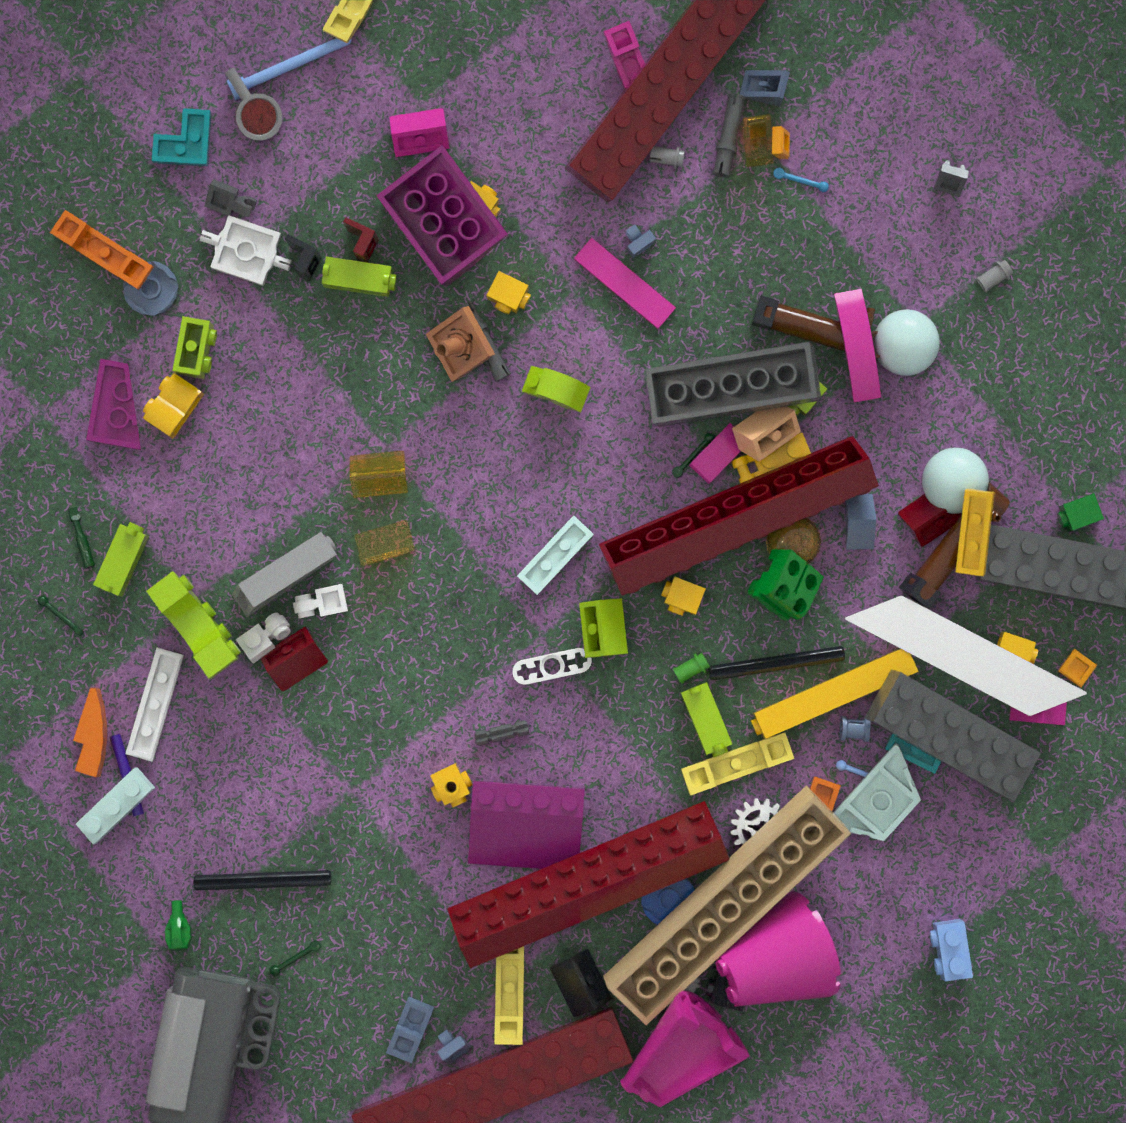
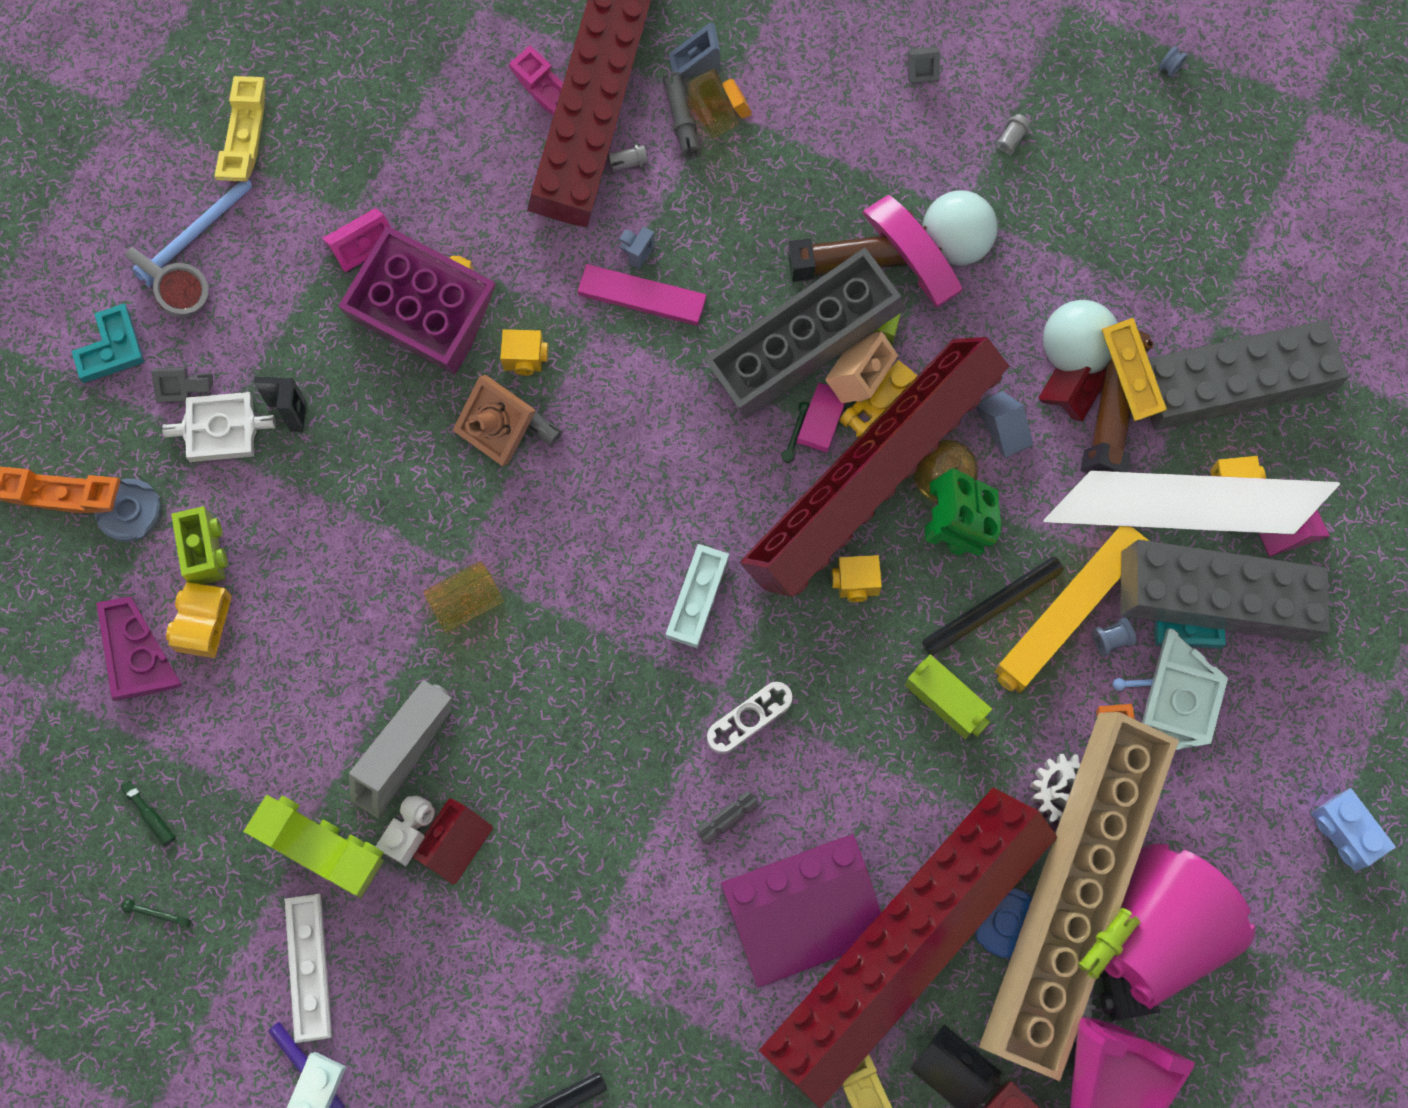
camera: 25 degrees left, 15 degrees down
orange slope [73,687,107,777] -> none
lime brick [93,522,149,597] -> none
white plate [293,584,348,618] -> none
lime brick [322,257,397,297] -> none
dark red panel [343,217,379,263] -> none
clear yellow panel [355,520,416,567] -> none
yellow brick [430,763,473,808] -> none
lime brick [522,366,591,413] -> none
lime brick [579,598,628,658] -> none
bright green pin [673,653,710,684] -> none
light yellow slope [681,732,795,795] -> none
dark azure hinge [774,168,829,192] -> none
green brick [1057,493,1104,532] -> none
light orange tile [1058,649,1097,688] -> none
none -> lime pin [1078,908,1141,980]

